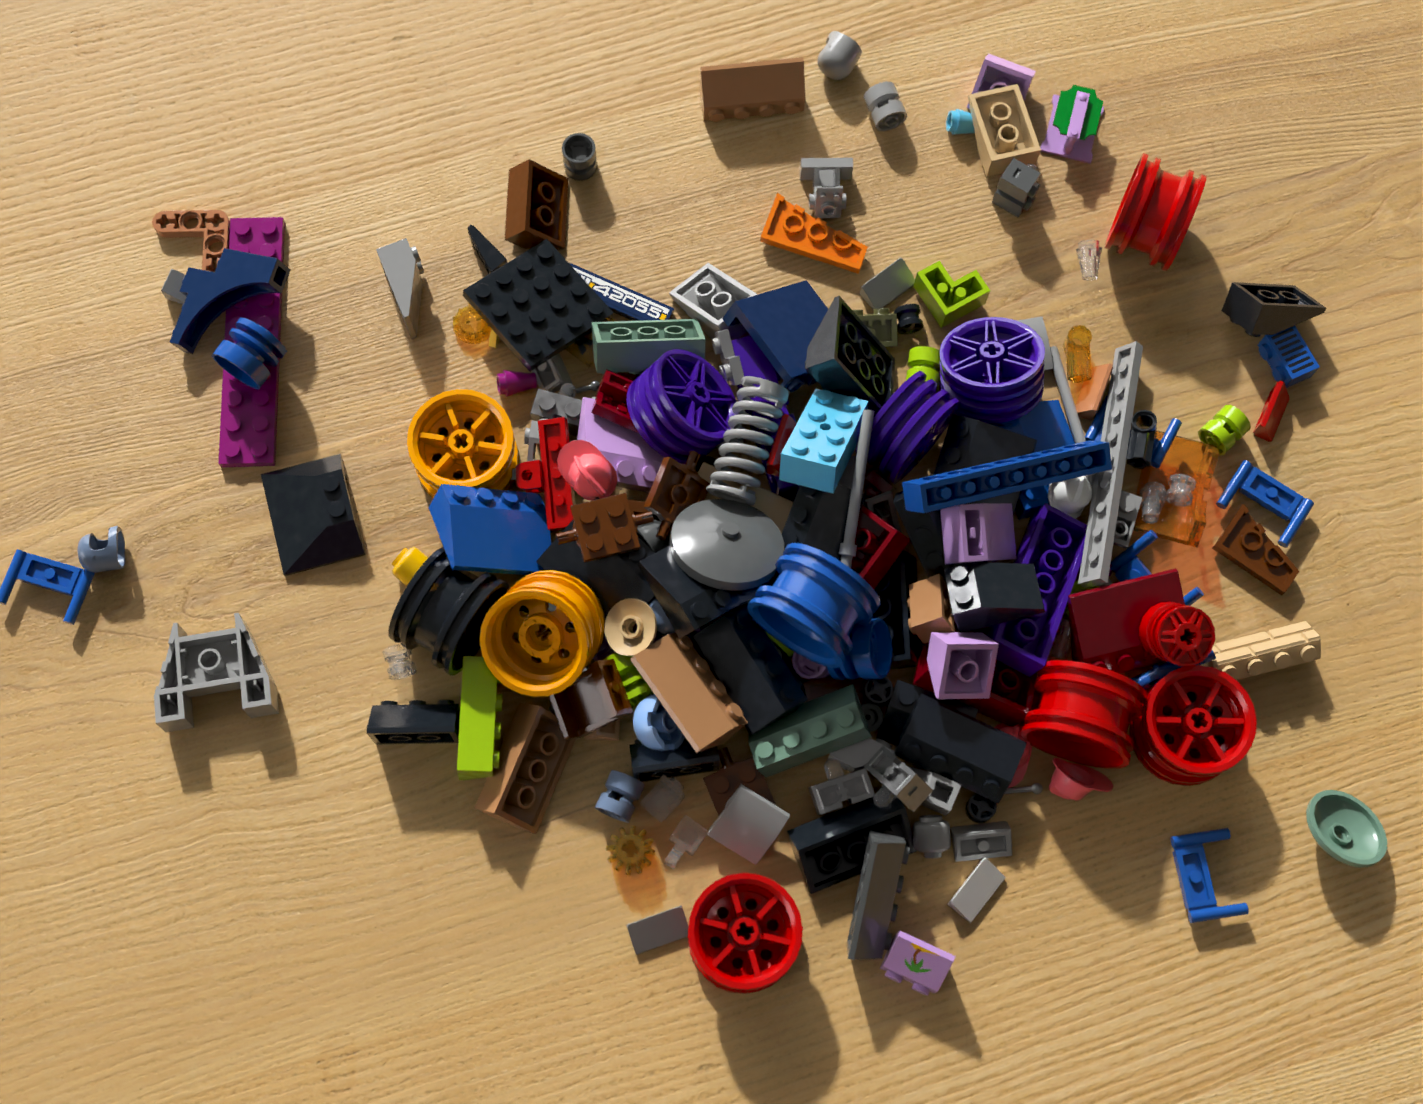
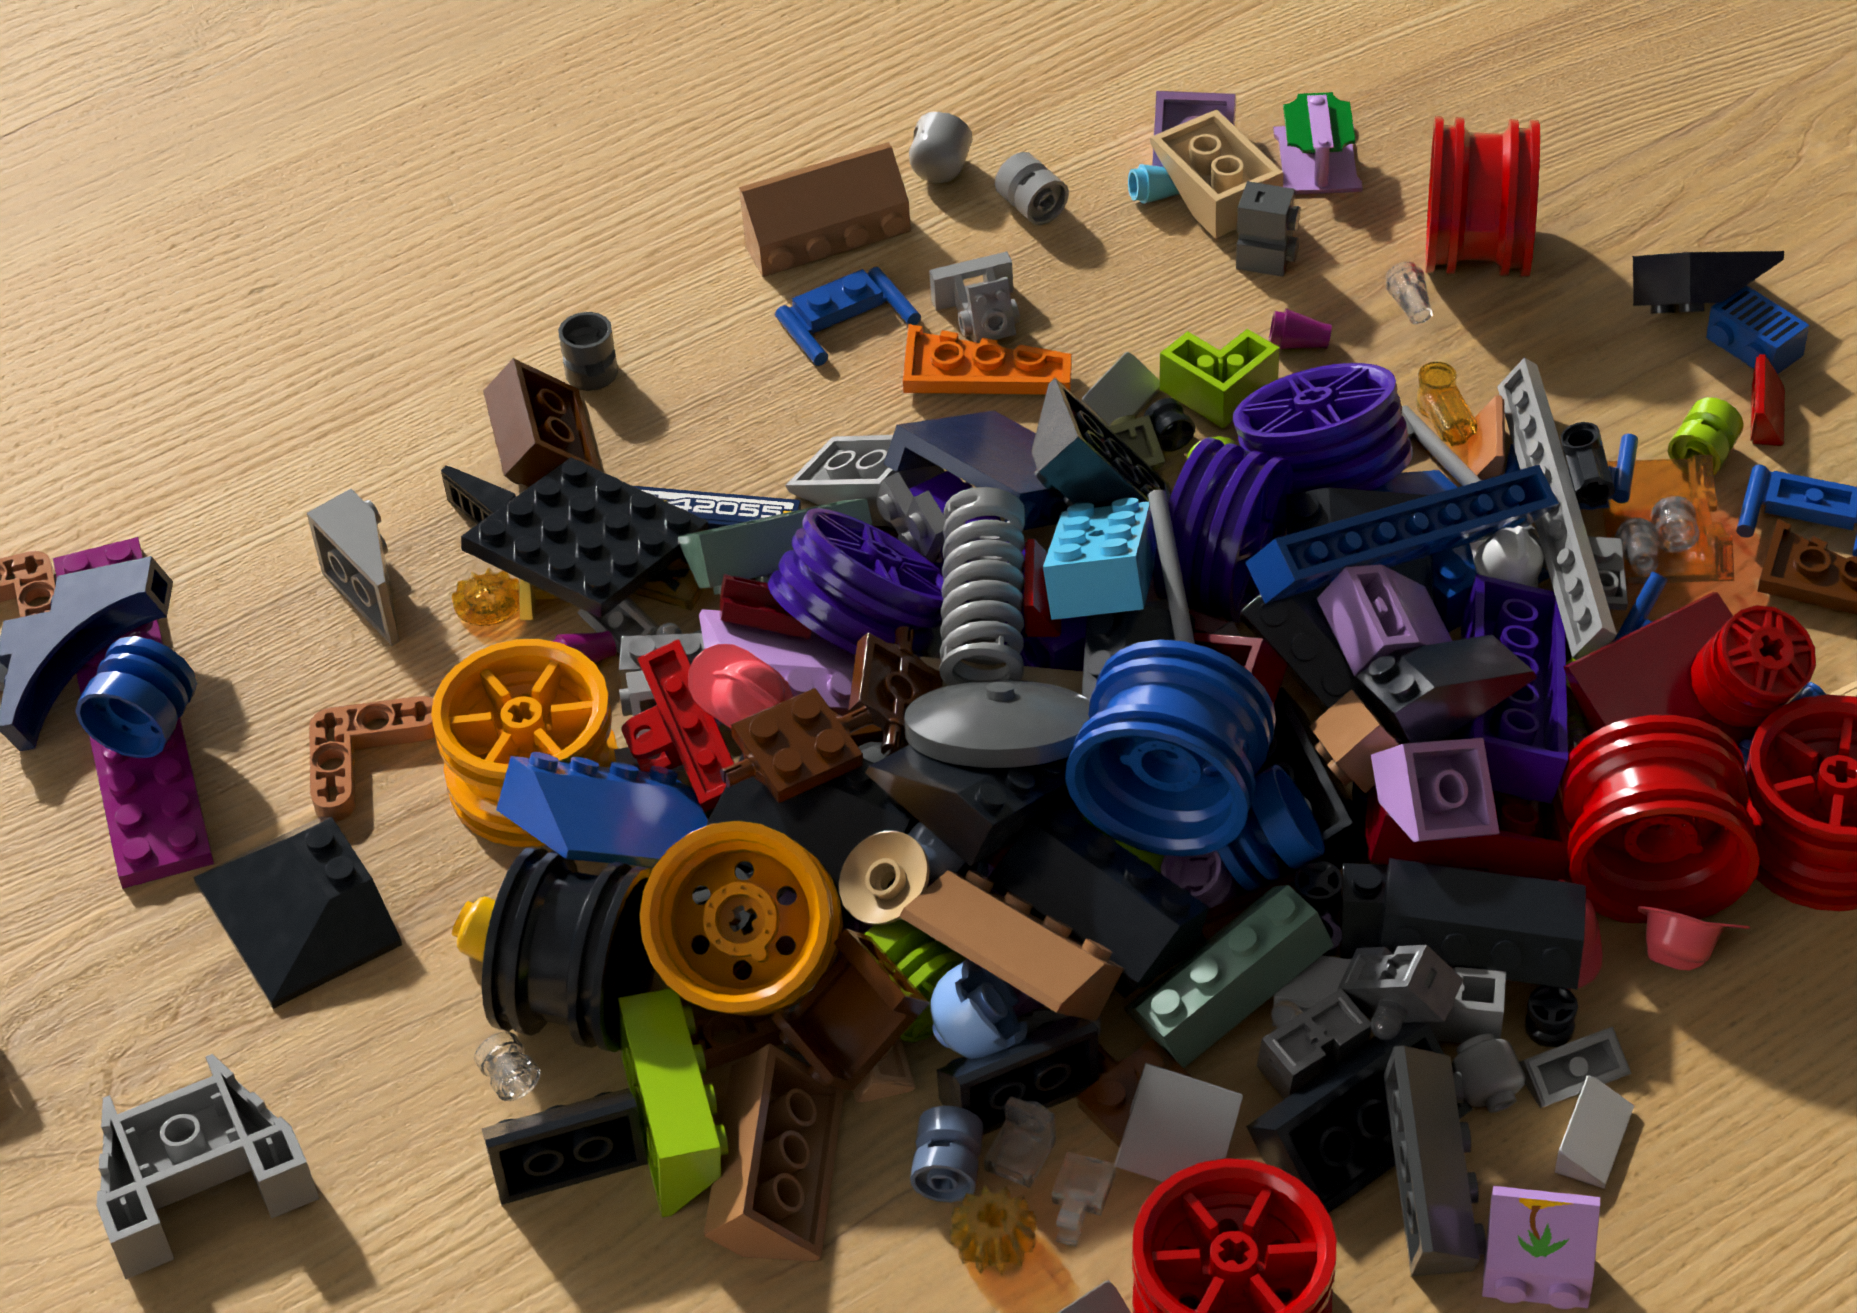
camera: 10 degrees left, 25 degrees down
light grey hinge [1005,783,1043,794] -> none
none -> nougat beam [309,696,435,822]
none -> blue plate [775,267,921,366]
none -> magenta cone [1269,308,1332,349]

